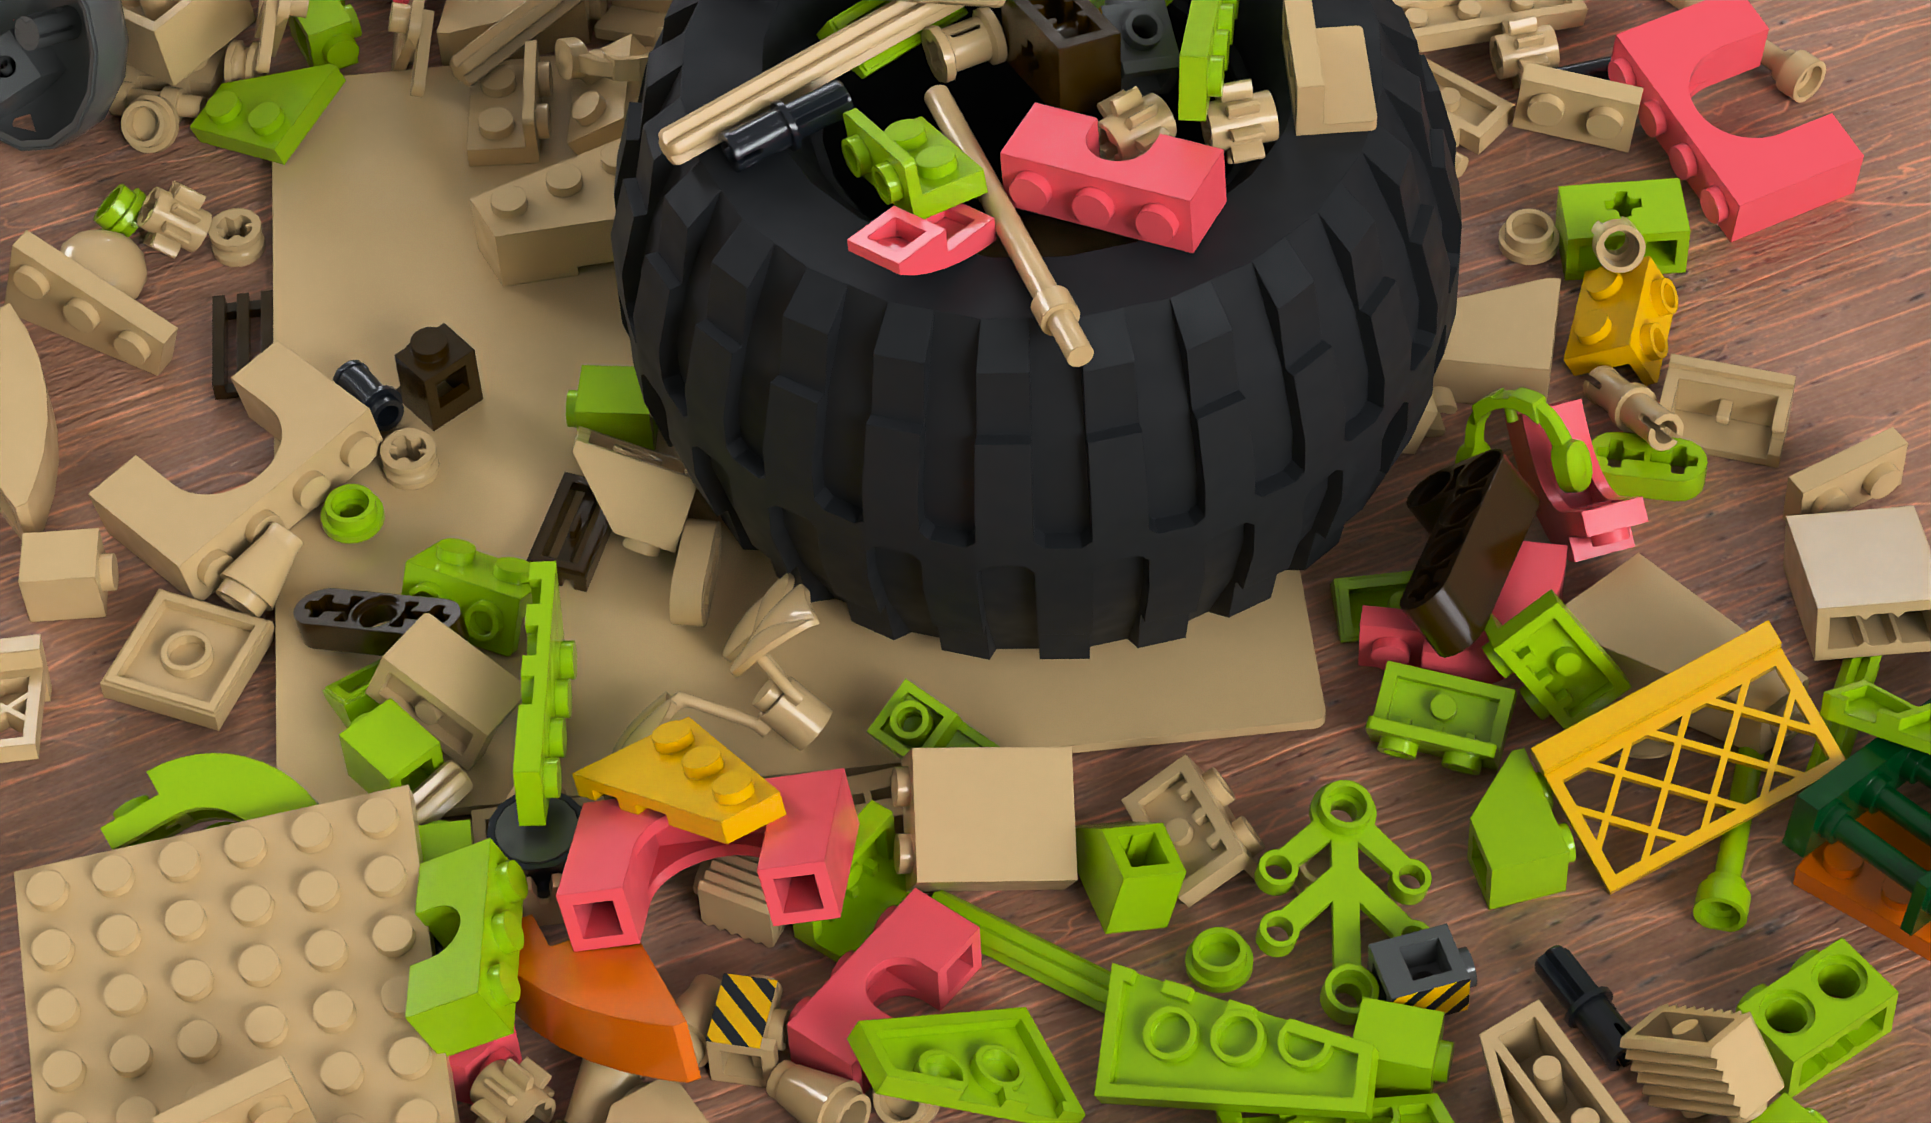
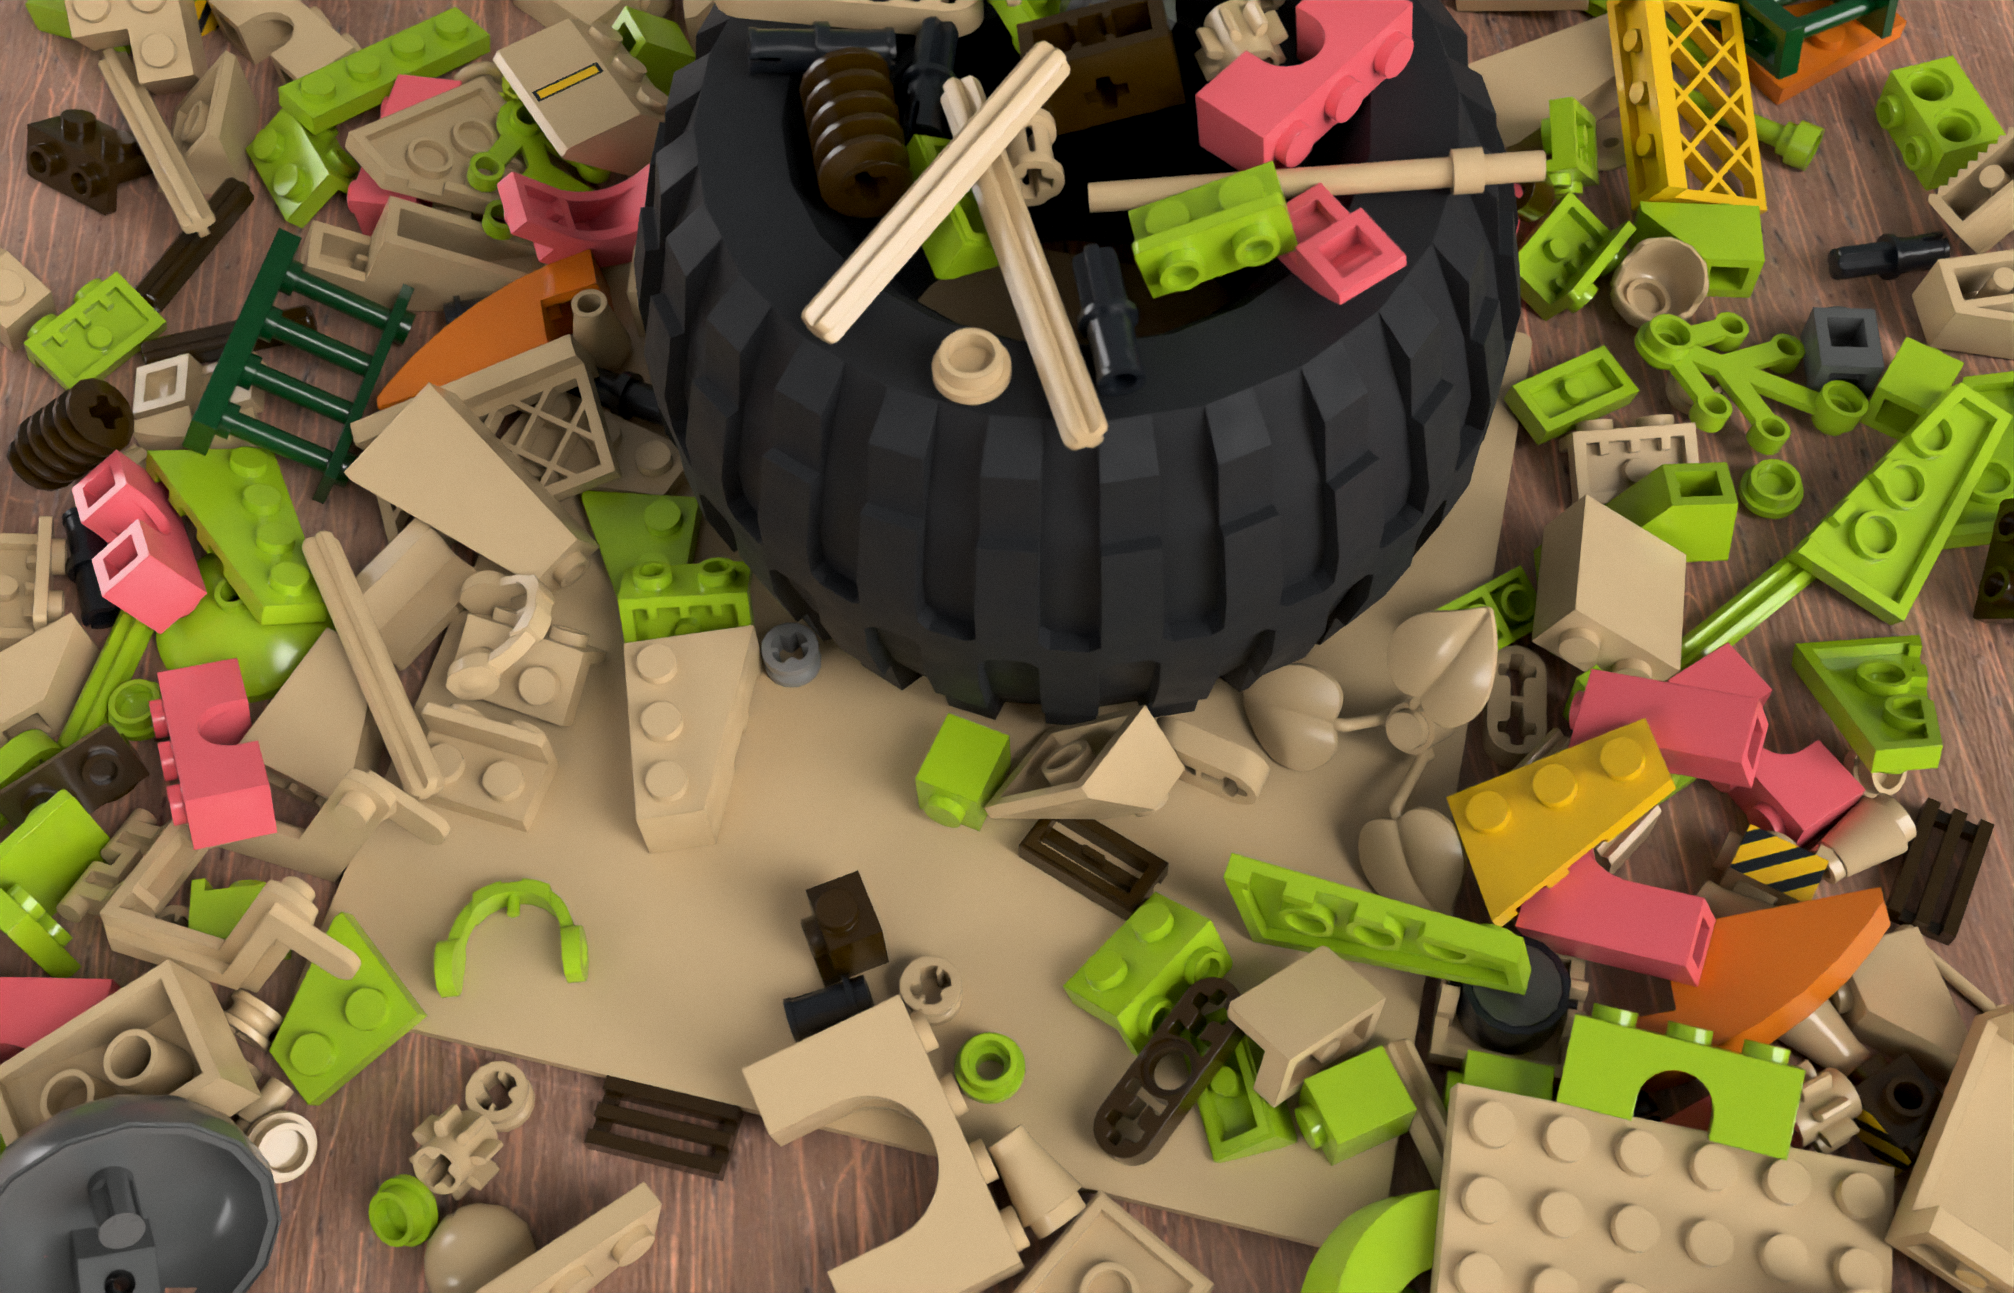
camera: 70 degrees left, 10 degrees up
none -> lime piece [434,878,589,998]
none -> tan plate [932,328,1011,405]
none -> lime plate [1503,345,1639,445]
none -> tan hair [1610,236,1709,328]

